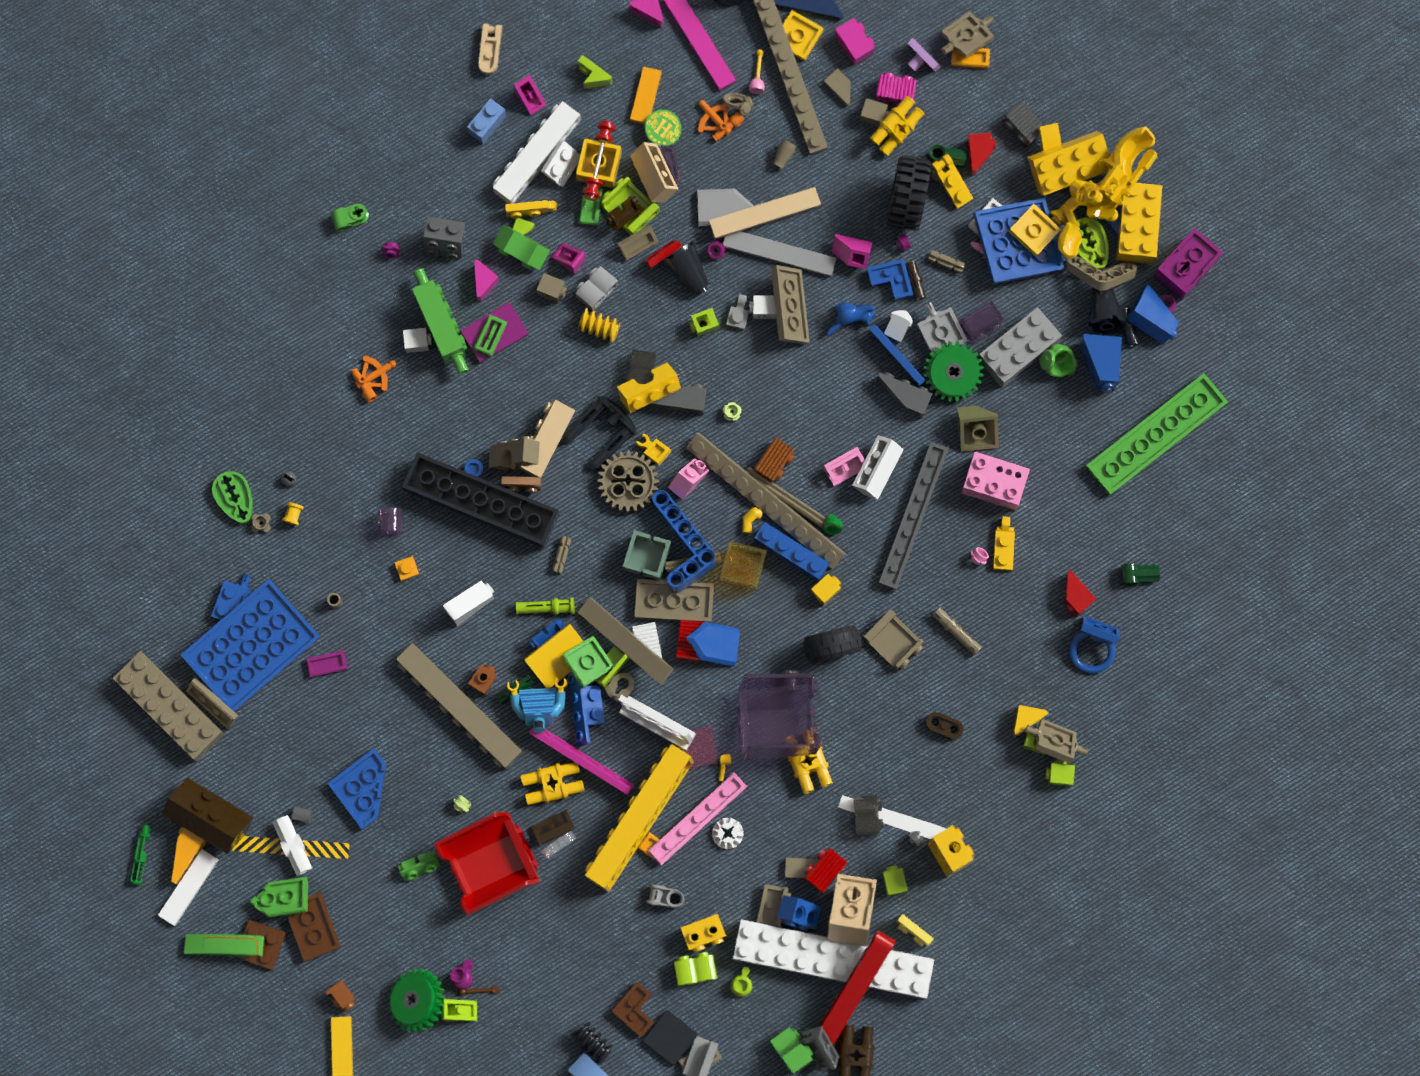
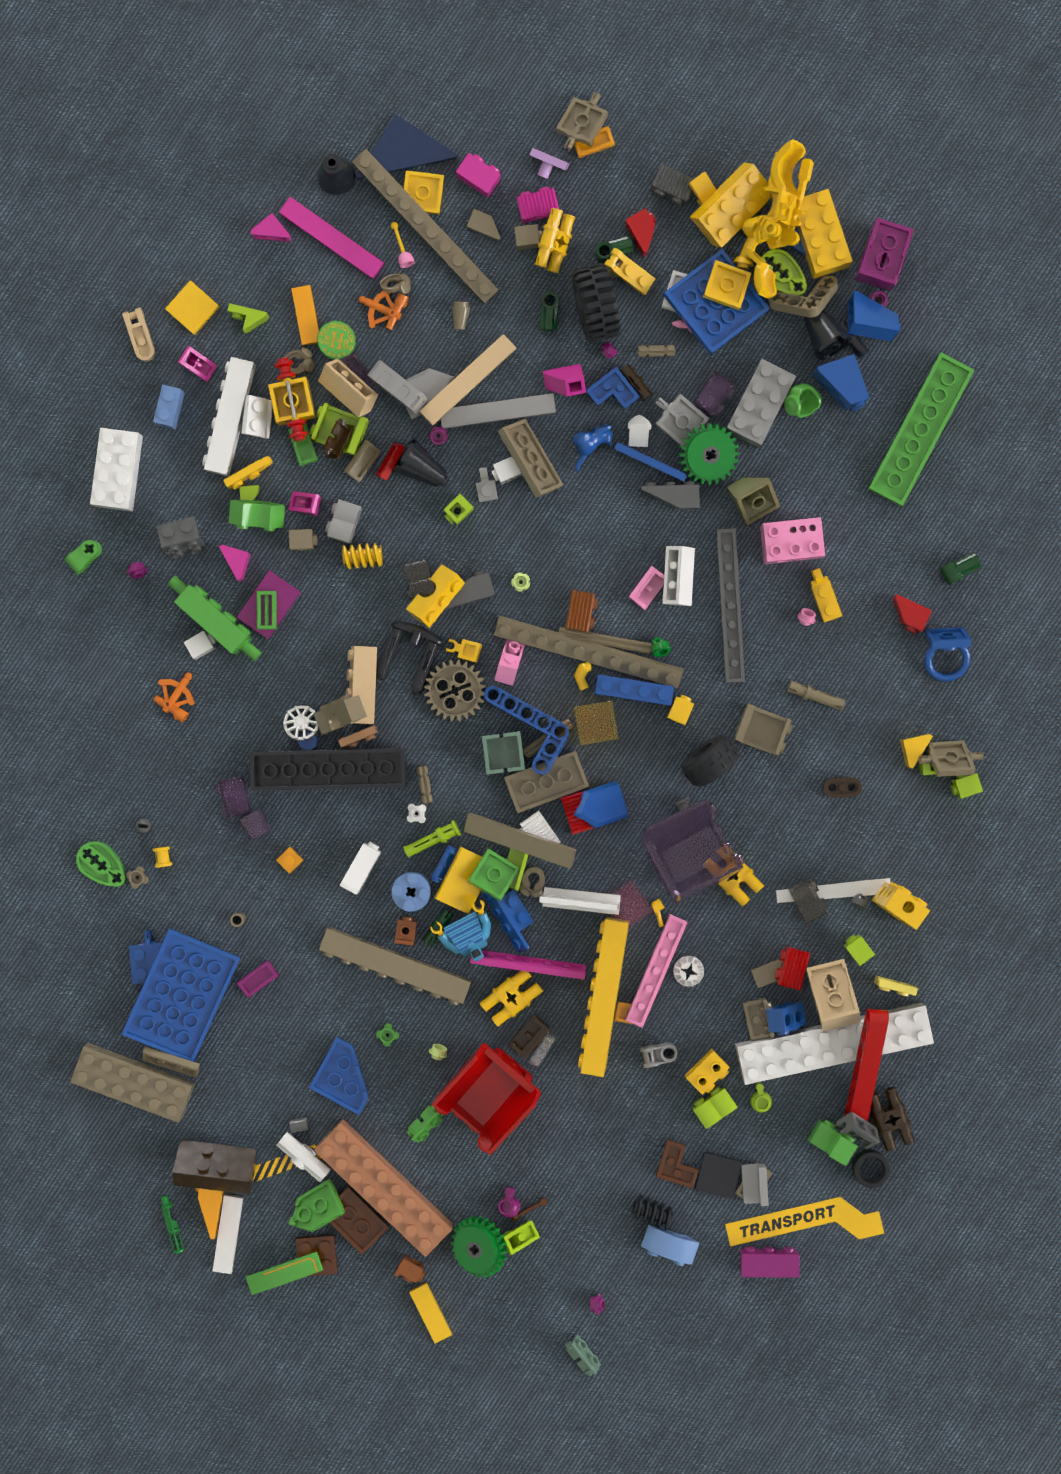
camera: 25 degrees left, 10 degrees up
none -> white brick [90,428,143,512]
none -> yellow tile [165,280,220,335]
none -> clear purple brick [216,775,252,818]
none -> white wheel [283,706,319,741]
none -> dark tan piece [284,347,314,374]
none -> nougat brick [314,1119,453,1257]
none -> light grey axle [368,360,428,414]
none -> bright green plate [376,1023,399,1046]
none -> medium blue brick [392,872,431,912]
none -> white plate [407,804,426,823]
none -> dark green piece [540,291,559,332]

